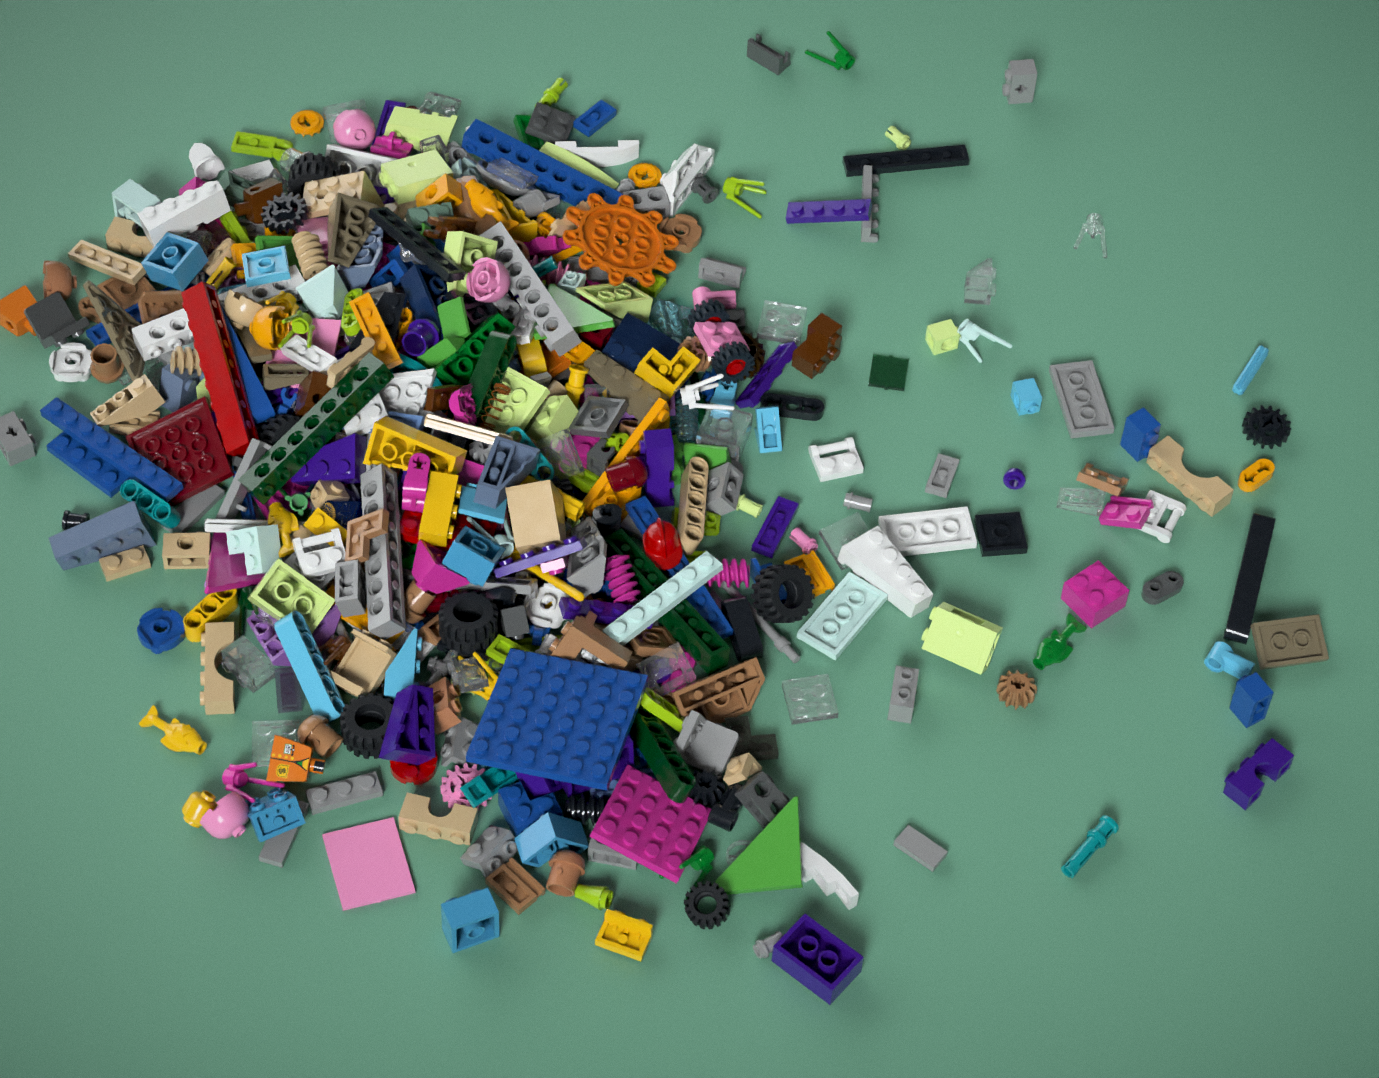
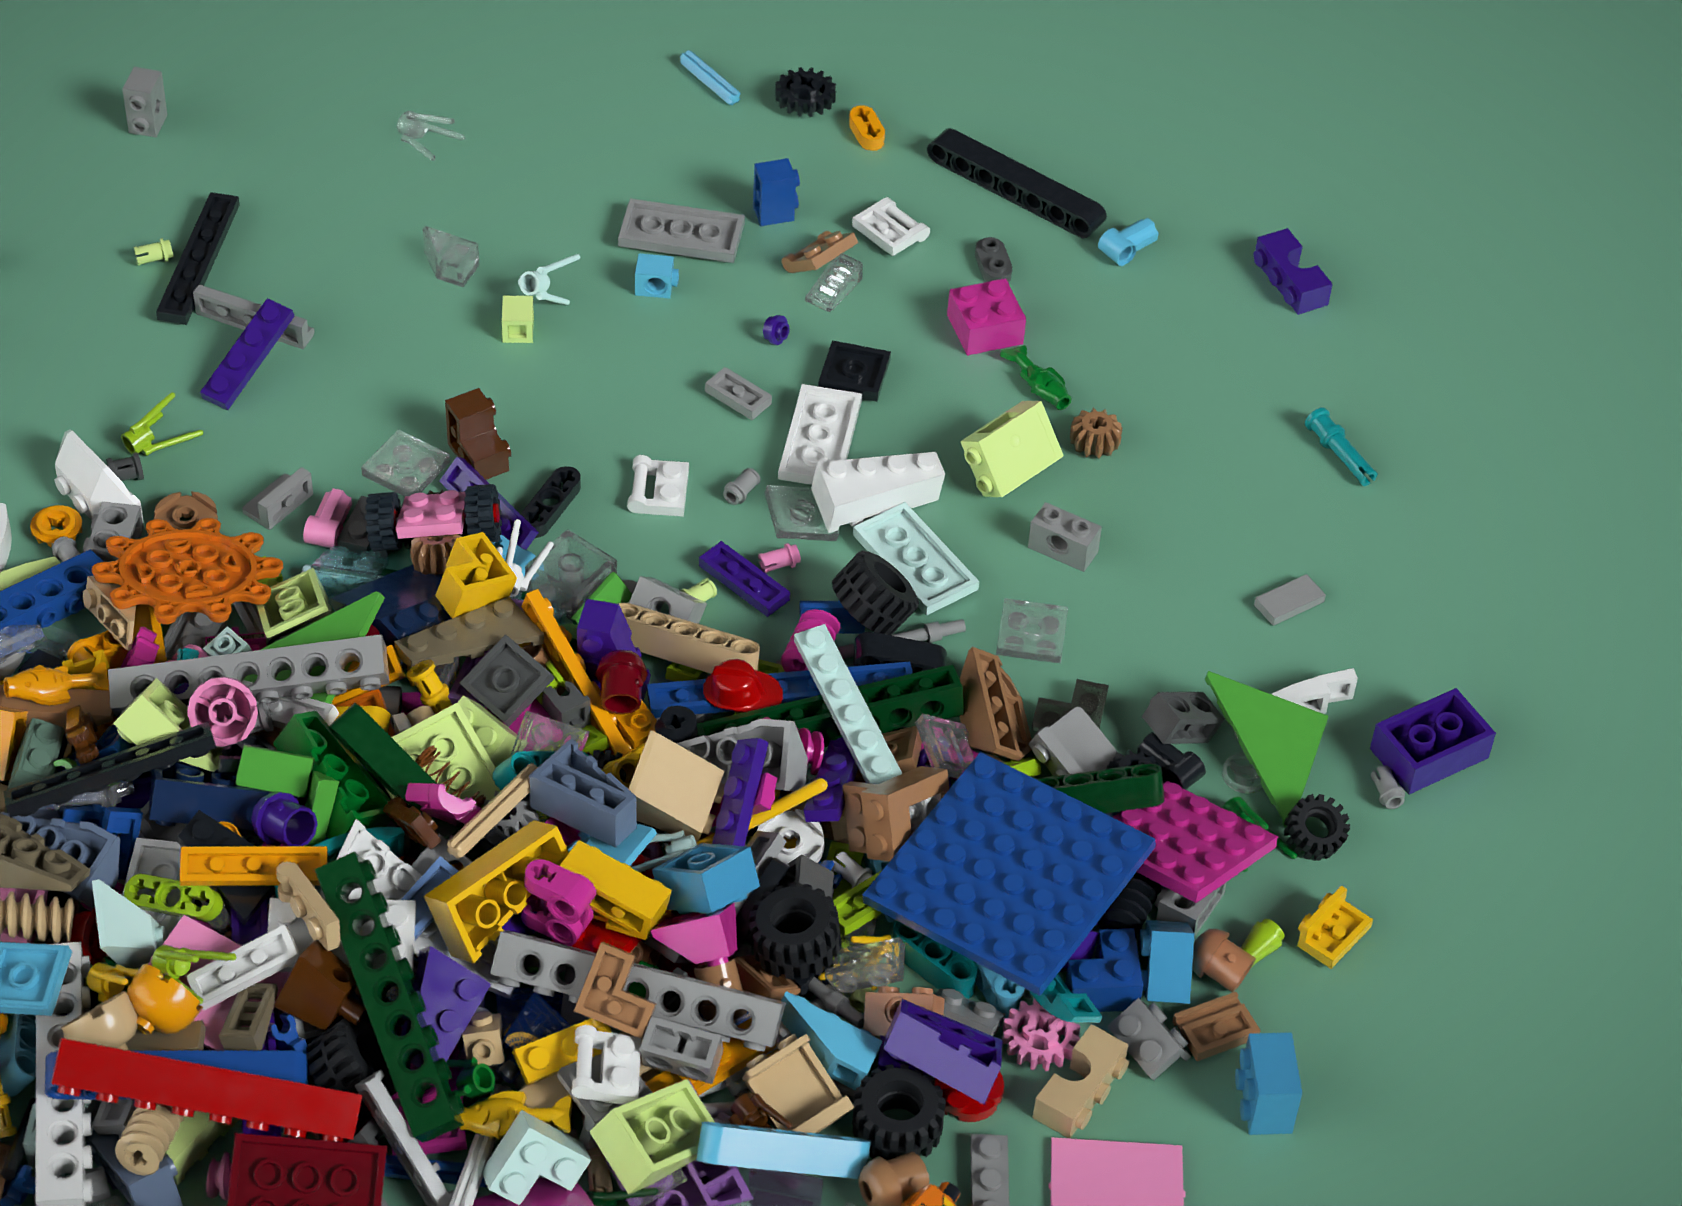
camera: 70 degrees left, 5 degrees down
light grey piece [513,189,561,218] -> none
tan bracket [723,752,762,785] -> none
medium azure slope [754,406,782,453] -> none
light orange plate [784,550,835,597] -> none
clear green piece [868,354,909,391] -> none
dark pink plate [1099,496,1154,529] -> none
tan arch [1146,436,1234,517] -> none
blue brick [1229,672,1274,728] -> none
dark tan plate [1251,614,1329,670] -> none

